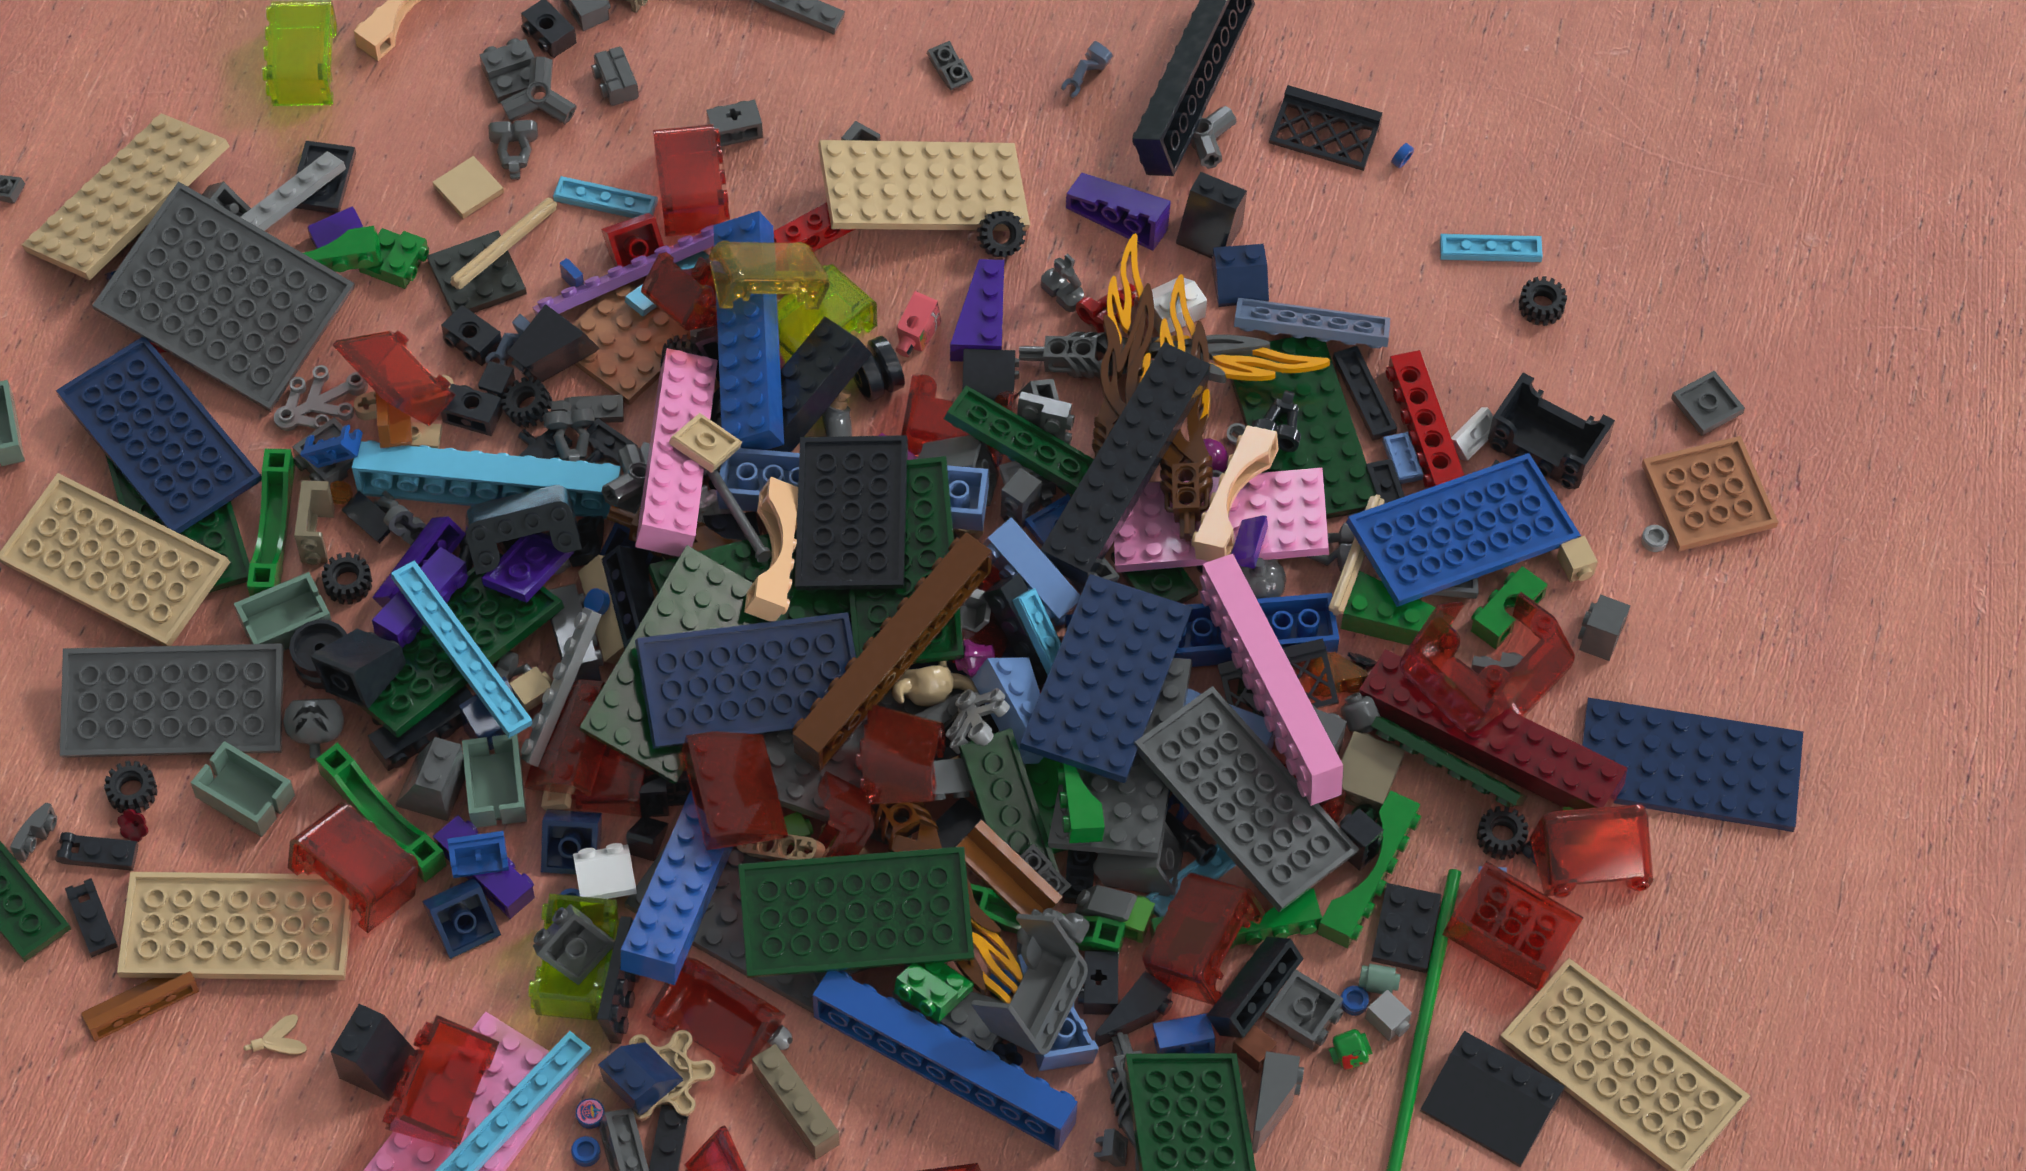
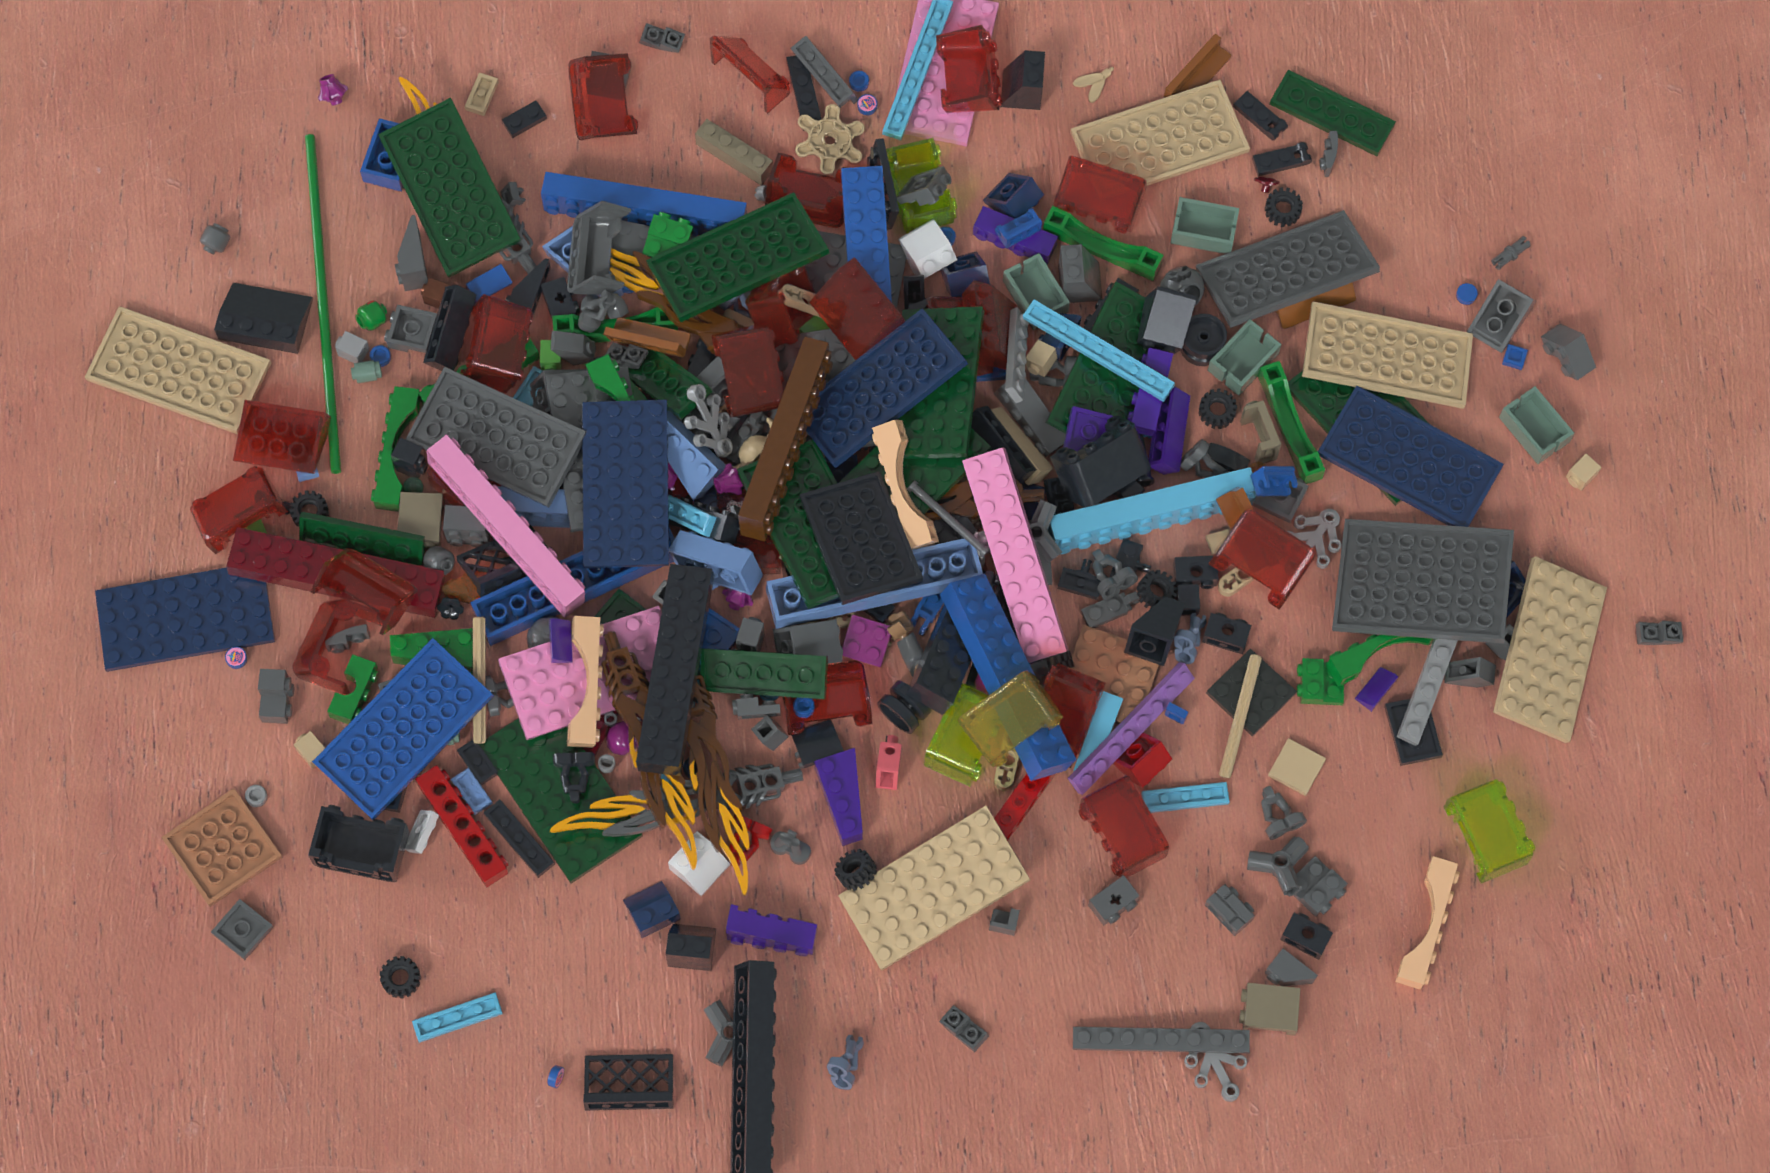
camera: 160 degrees right, 10 degrees up
blue tile [584,588,610,615] -> none
dark blue slope [598,1042,683,1117] -> none
tan tile [669,413,742,473] -> none
sand blue plate [1234,298,1390,348] -> none
black plate [1371,883,1441,973] -> none
none -> tile [225,647,247,669]

